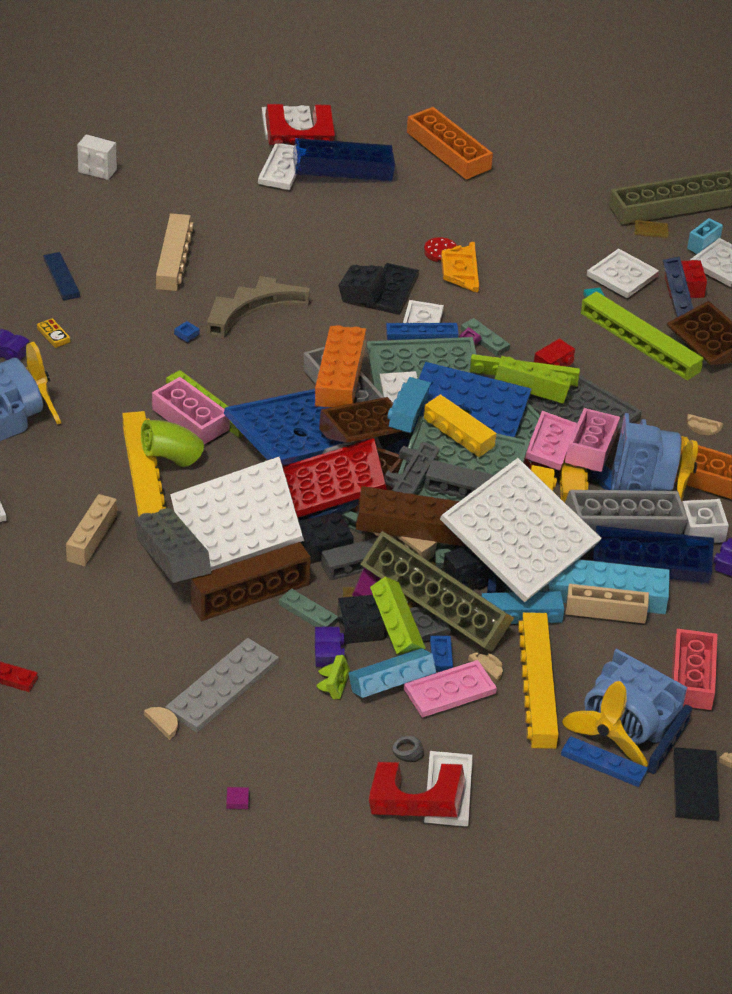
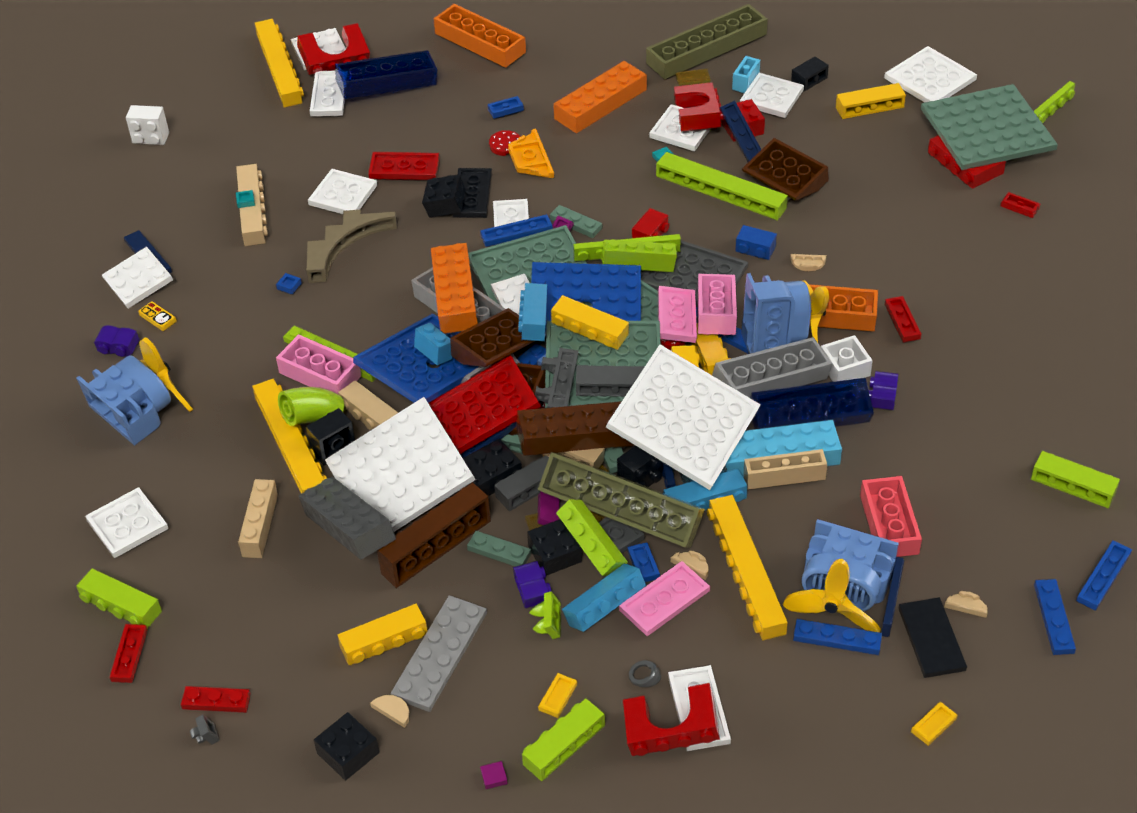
camera: 10 degrees left, 5 degrees up
none -> white plate [102,247,173,309]
none -> teal tile [236,190,255,208]
none -> yellow brick [255,19,304,108]
none -> black brick [306,408,355,466]
none -> white plate [308,169,377,214]
none -> black brick [313,712,380,781]
none -> yellow brick [337,603,427,666]
none -> tan brick [338,380,398,430]
none -> red plate [368,152,440,180]
none -> dark azure brick [414,323,452,365]
none -> blue plate [488,96,524,119]
none -> lime brick [522,698,605,781]
none -> yellow tile [538,673,577,718]
none -> orange brick [553,61,647,134]
none -> red arch [674,82,723,131]
none -> blue brick [736,225,777,260]
none -> yellow tile [911,702,958,746]

